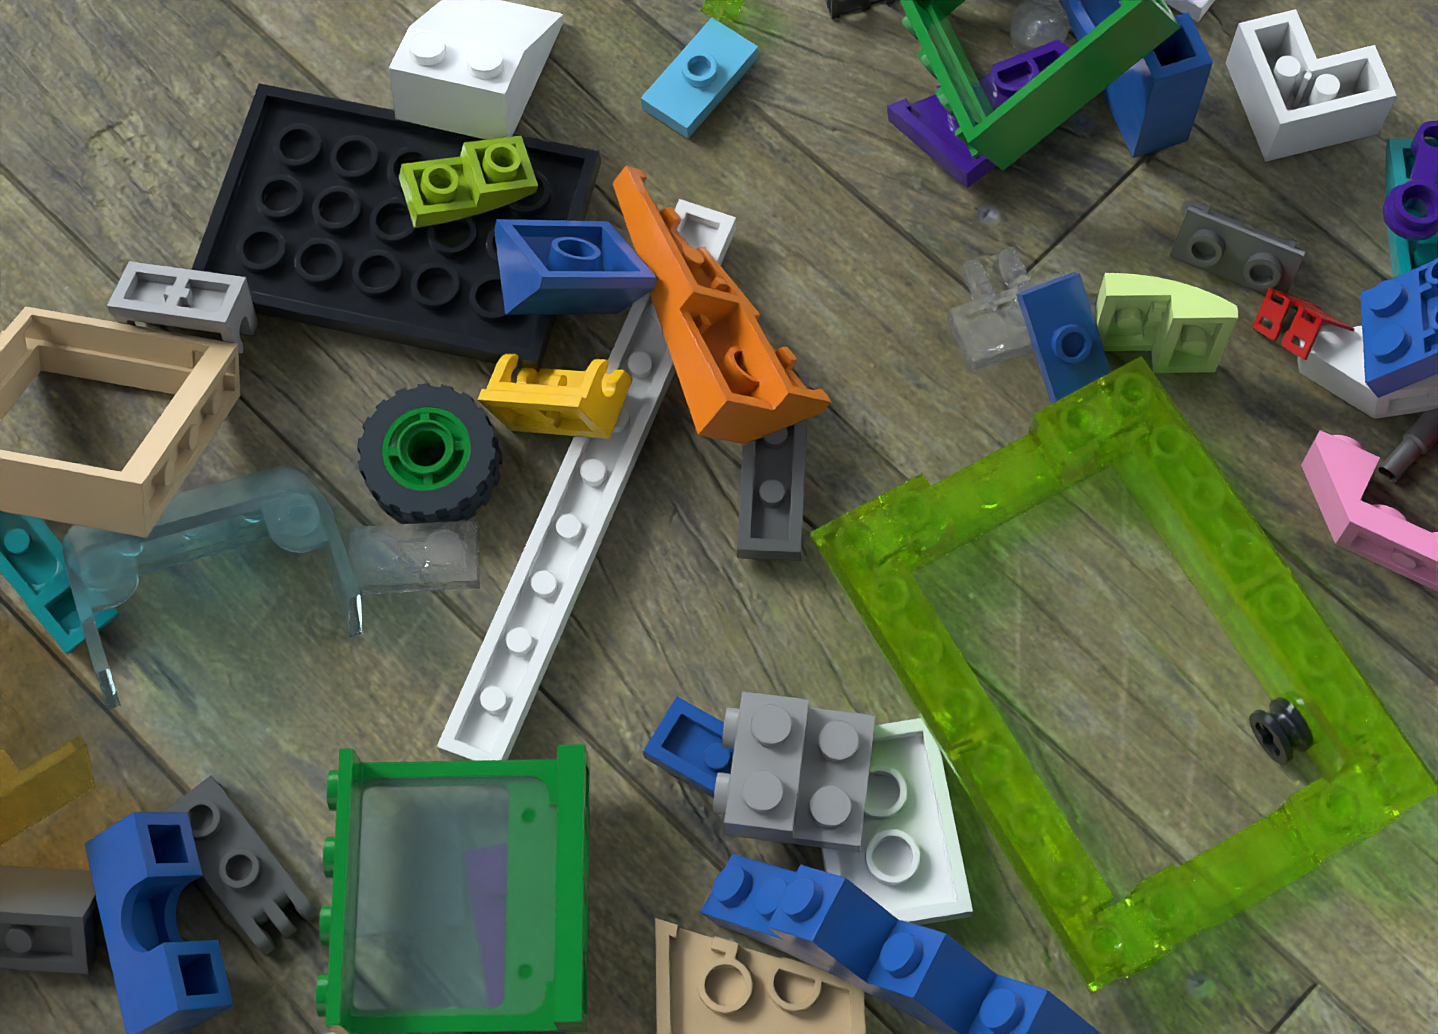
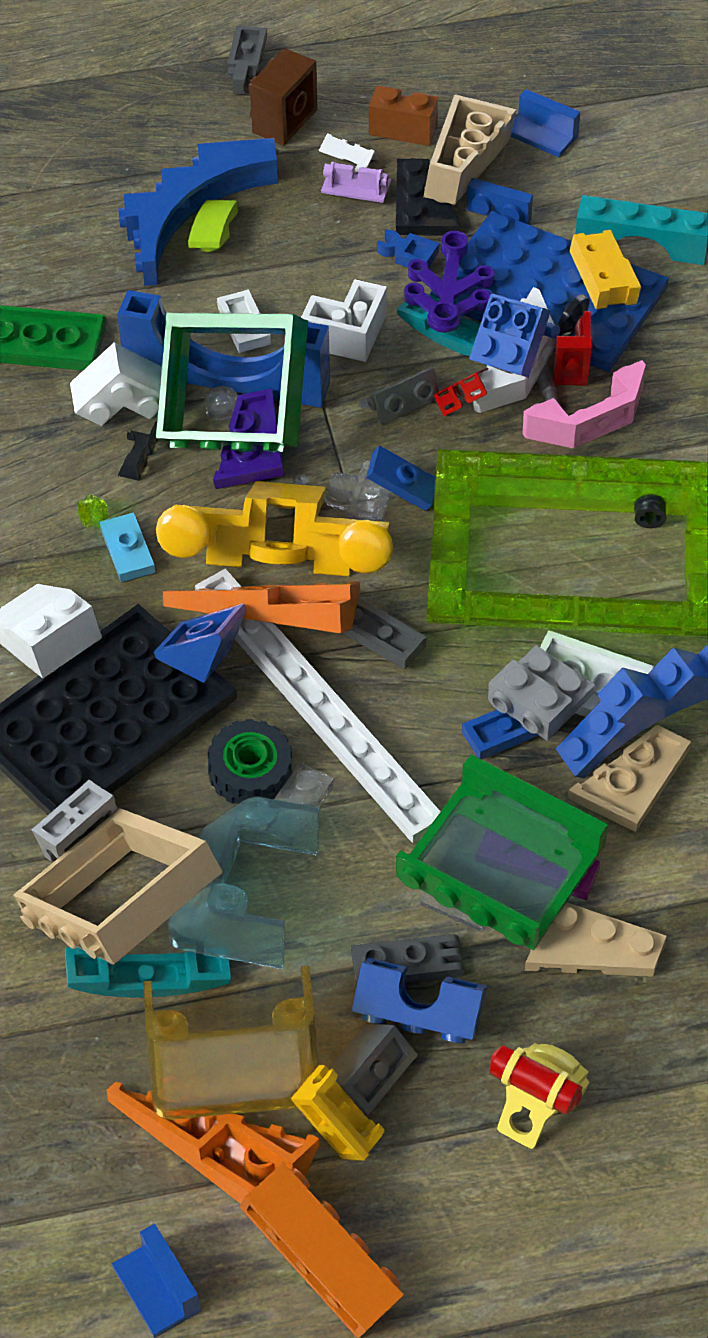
camera: 60 degrees left, 15 degrees down
lime slope [399,136,538,228] -> none
yellow hinge [477,354,633,439] -> none
yellowish green slope [1093,273,1238,373] -> none
none -> yellow piece [156,481,393,577]

